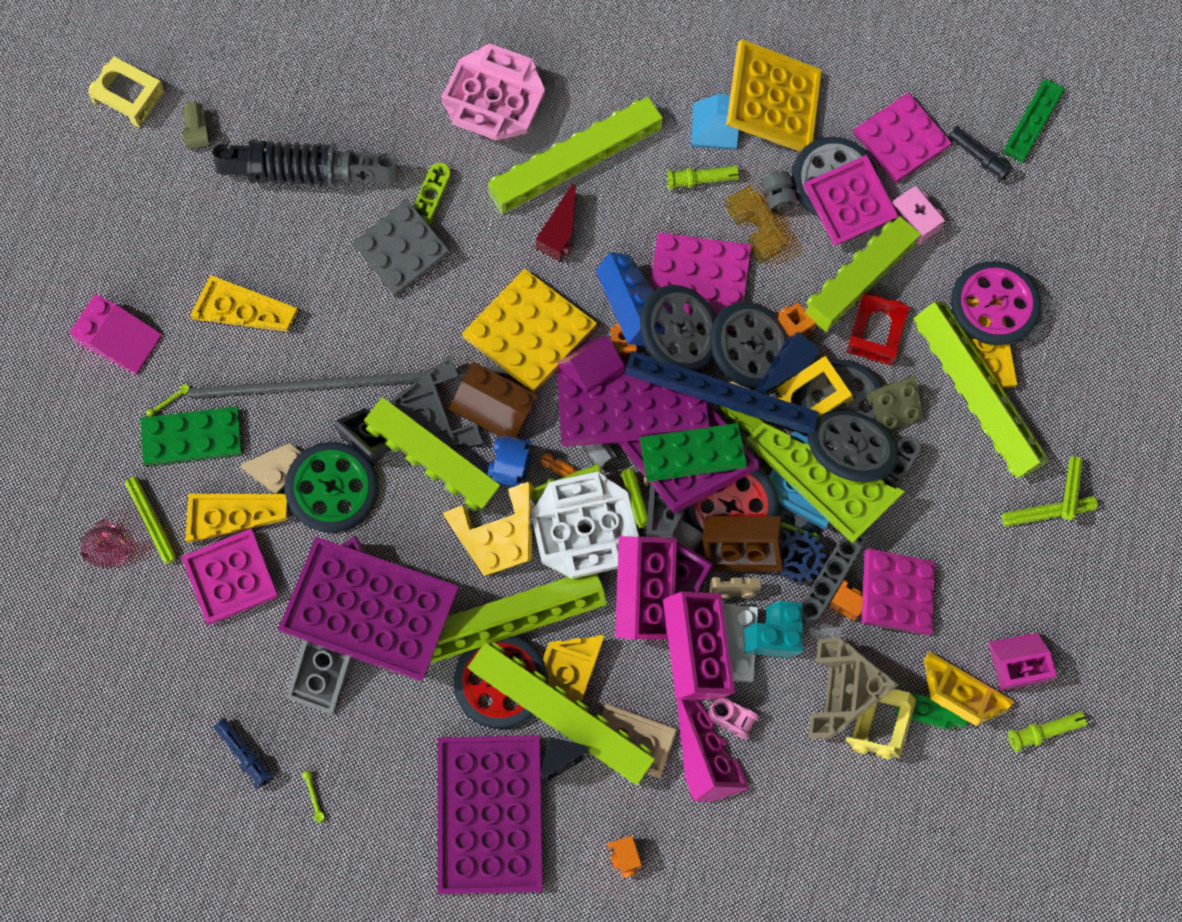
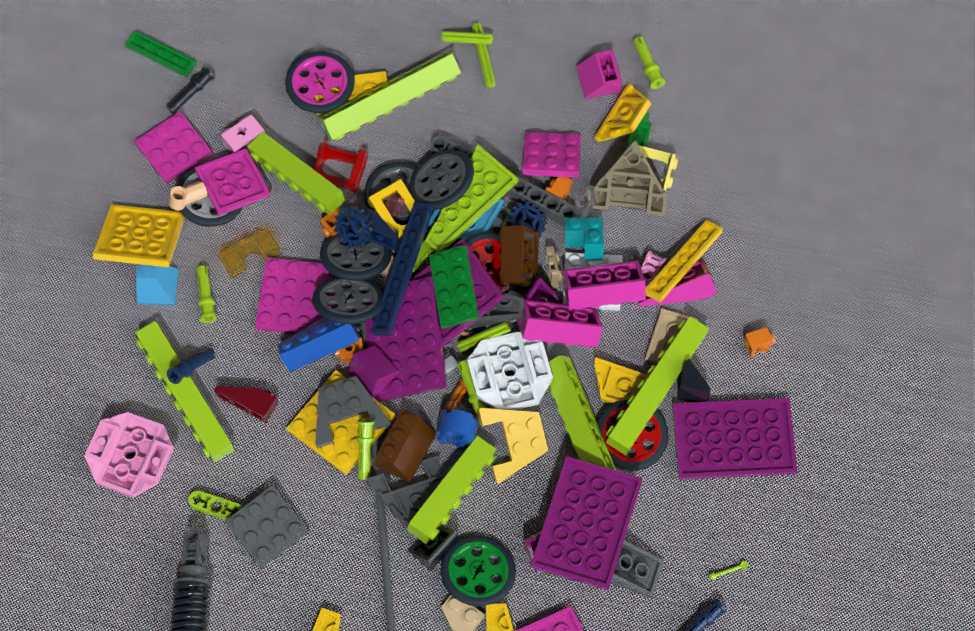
camera: 90 degrees left, 5 degrees down
dark grey wheel [761,171,799,215] -> none
olive hinge [867,375,924,432] -> none
none -> dark blue pin [167,348,215,384]
none -> light nougat piece [169,181,207,210]
none -> dark grey wing [315,376,390,449]
none -> dark blue gear [333,206,374,248]
none -> lime pin [356,419,375,480]
none -> clear pink tile [386,197,404,218]
none -> yellow plate [645,220,722,303]

